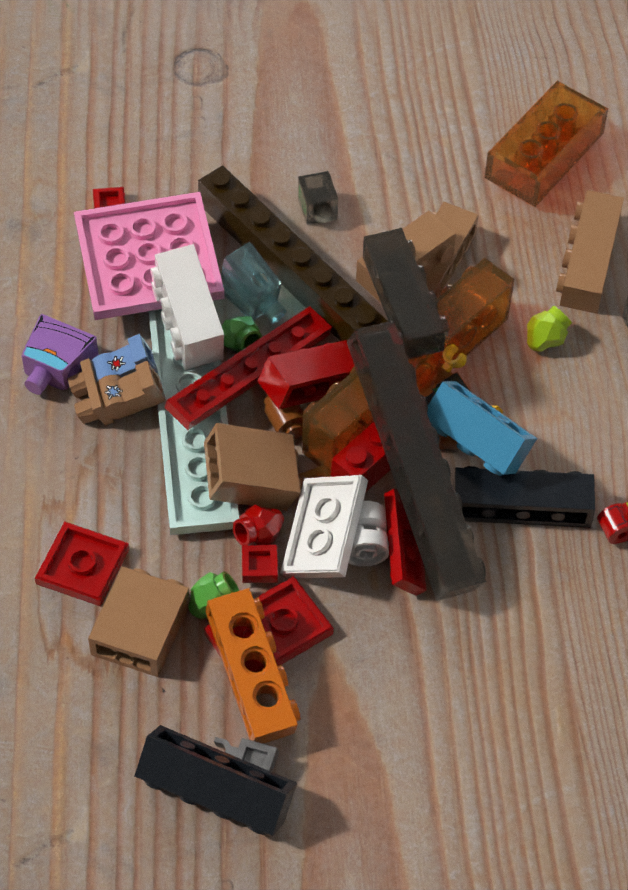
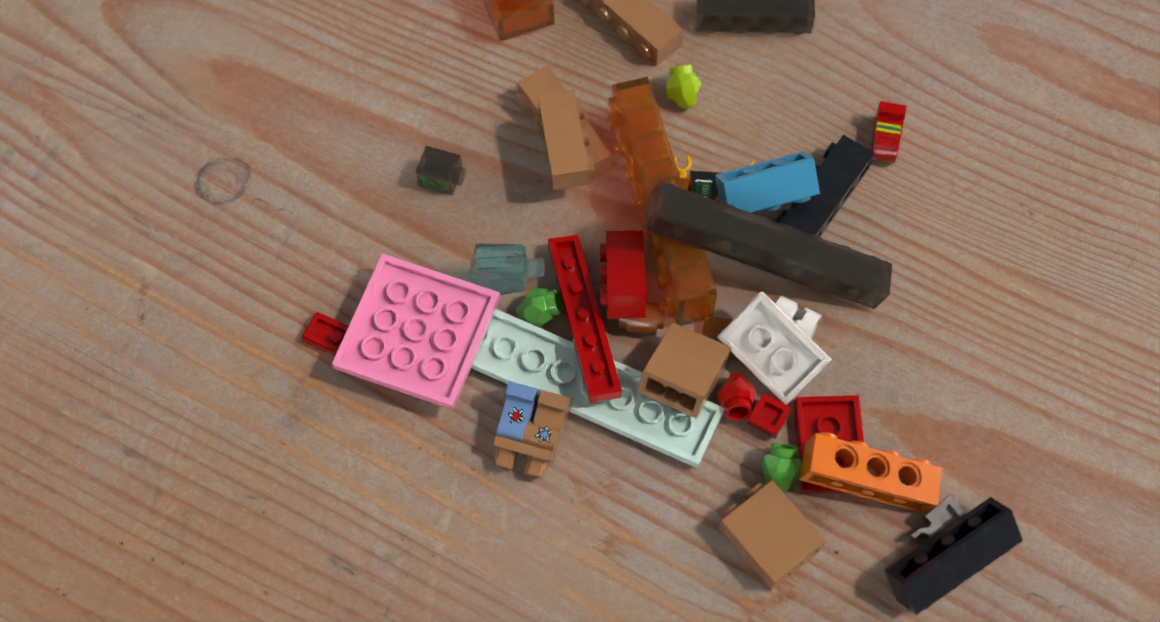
camera: 55 degrees left, 10 degrees up
medium lavender torso [22,314,99,395] -> none
red tile [35,521,129,607] -> none
white brick [150,244,224,370] -> none
dark brown brick [198,165,388,361] -> none
red brick [331,418,404,493] -> none
clear smoke brick [362,228,449,360] -> none
red plate [384,488,427,596] -> none

